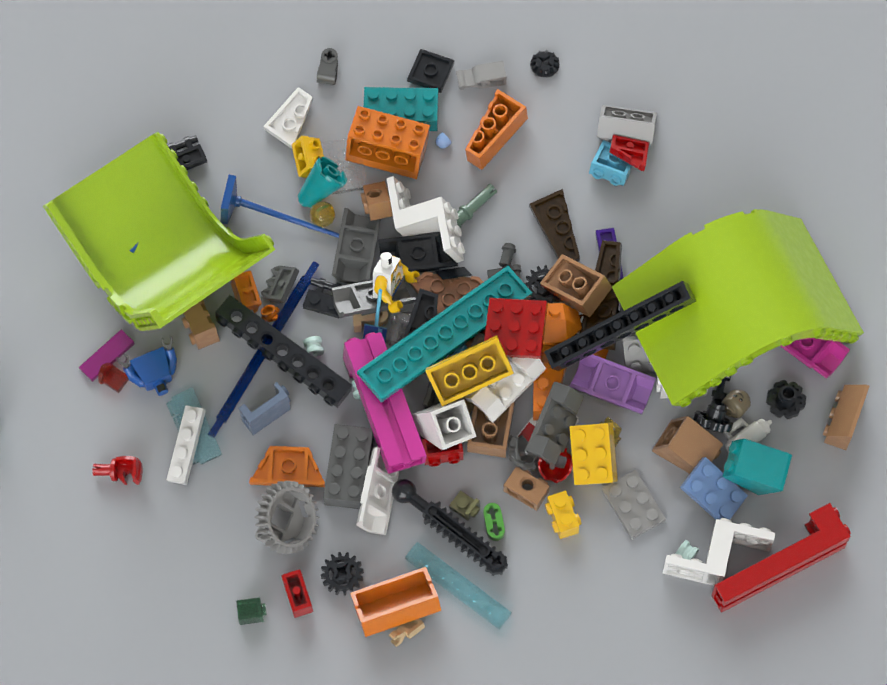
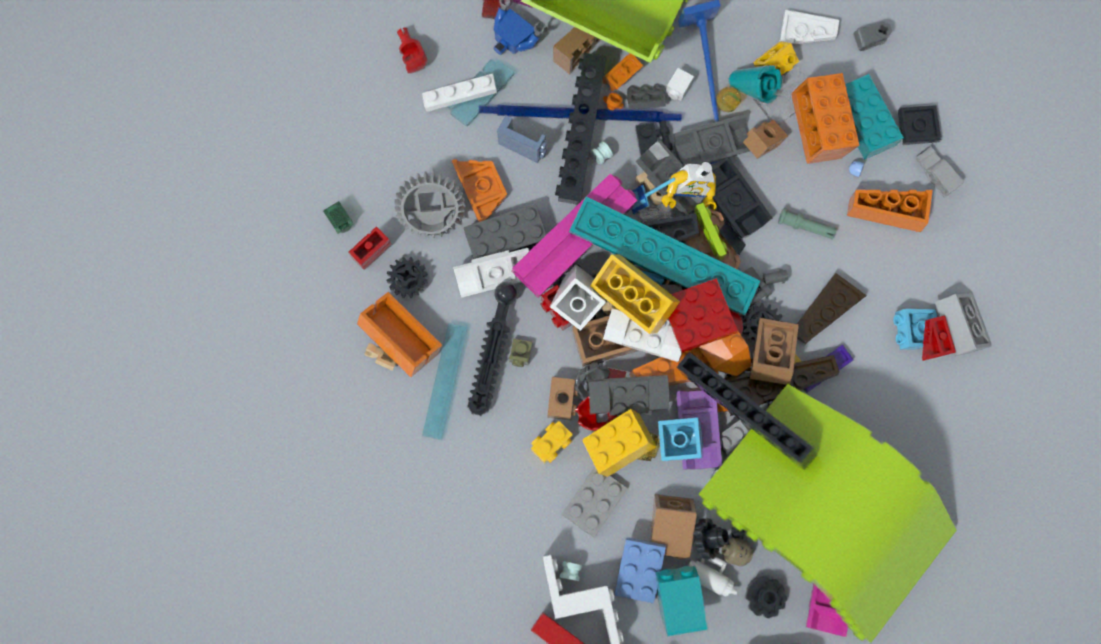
camera: 60 degrees right, 10 degrees up
white bracket [386,176,465,263] -> none
bright green beam [484,503,505,541] -> none
black gear [530,50,560,77] -> none
none -> medium azure brick [658,418,703,461]
none -> white brick [665,68,694,101]
none -> lime plate [694,203,727,260]

